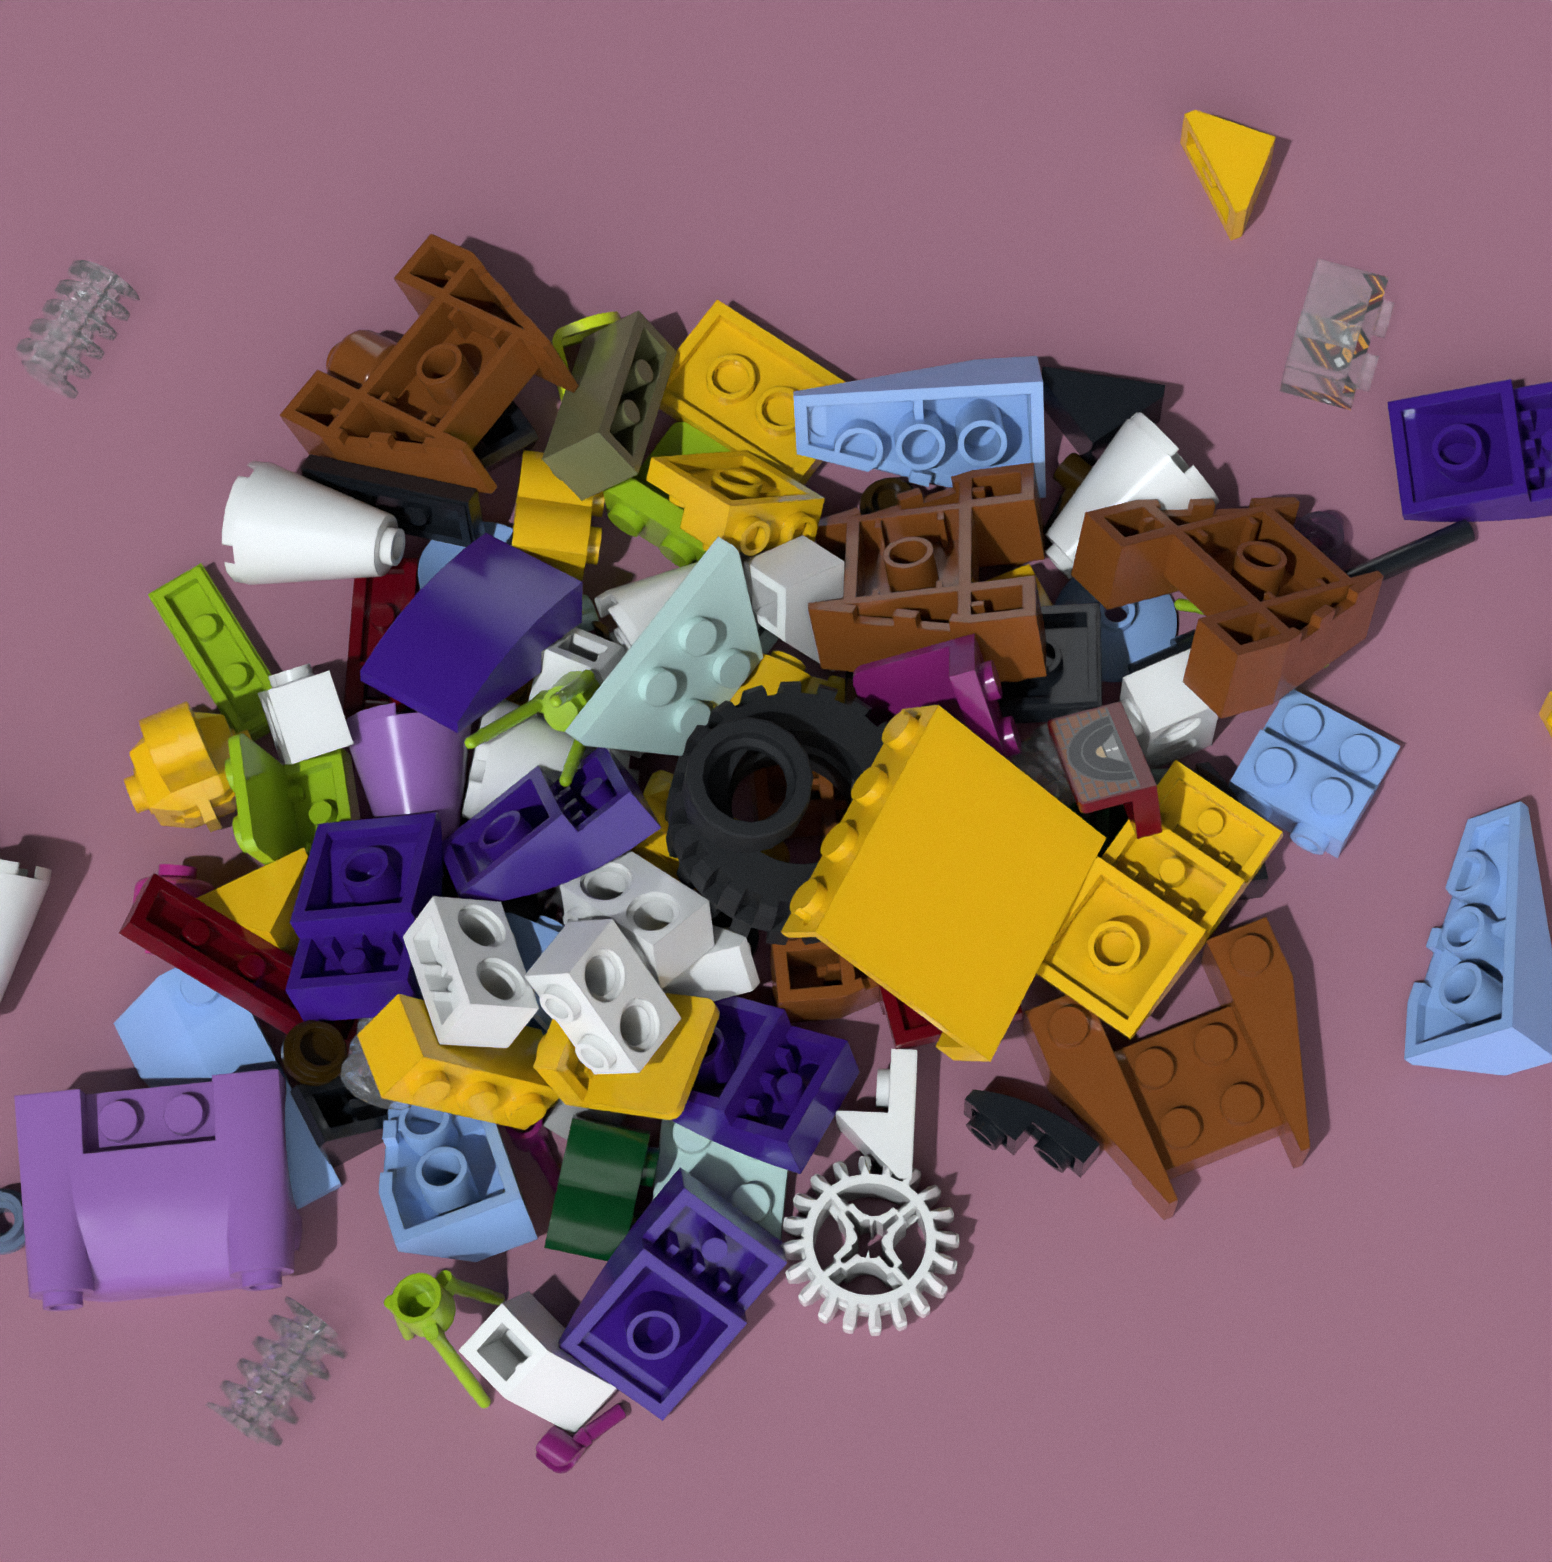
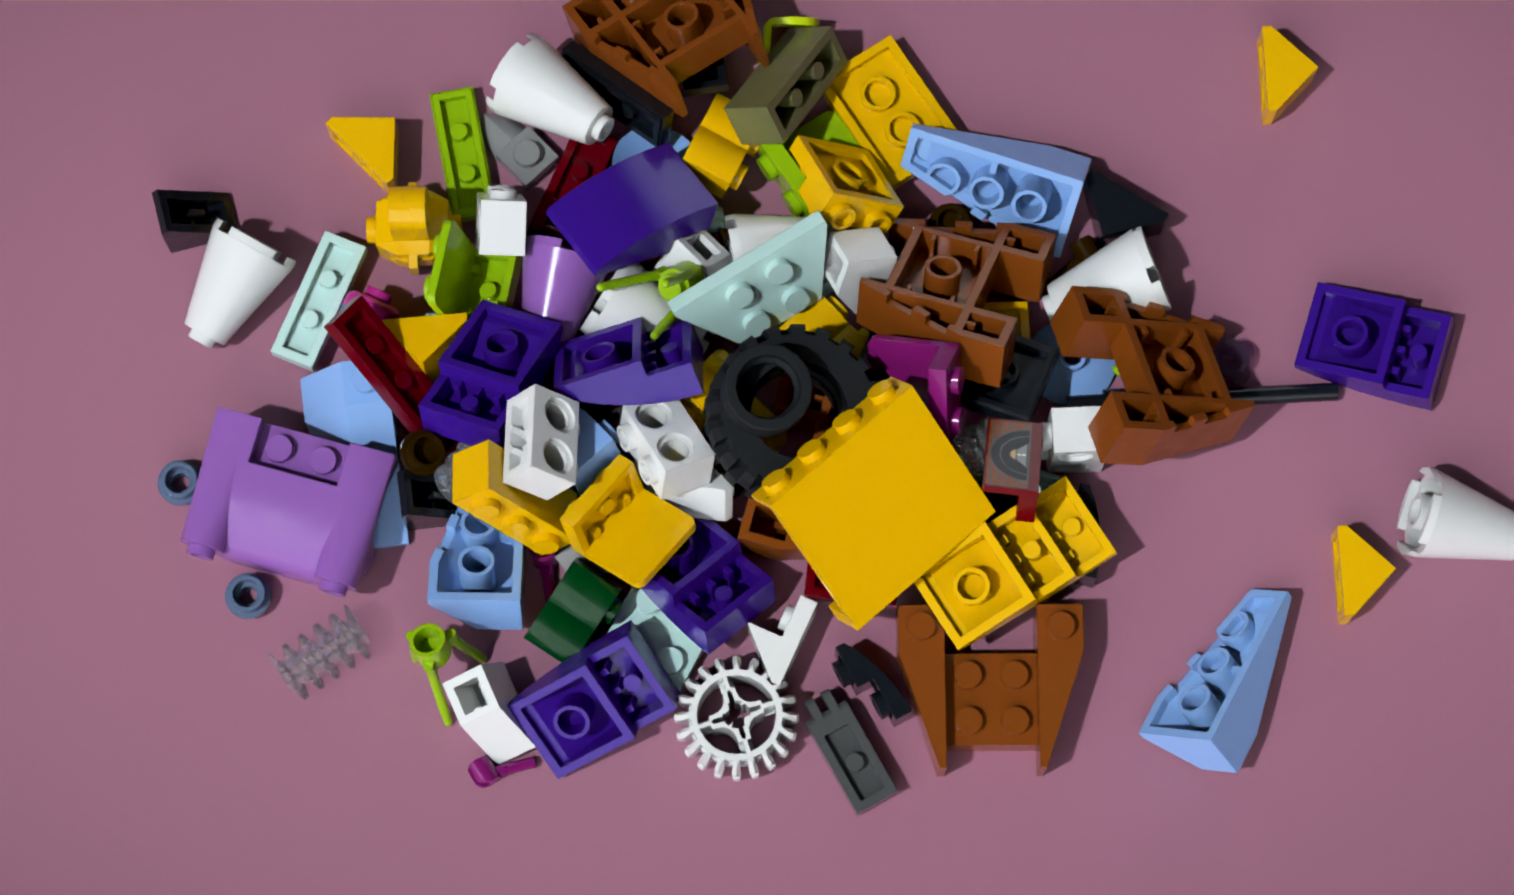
camera: 15 degrees right, 5 degrees up
white brick [524,919,681,1075] -> none
light blue plate [1229,689,1400,858] -> none
clear brick [1280,258,1395,411] -> none
none -> sand blue plate [225,573,272,619]
none -> light aqua plate [271,231,368,372]
none -> yellow slope [325,117,399,194]
none -> light grey plate [481,113,559,191]
none -> dark grey hinge [804,689,898,816]

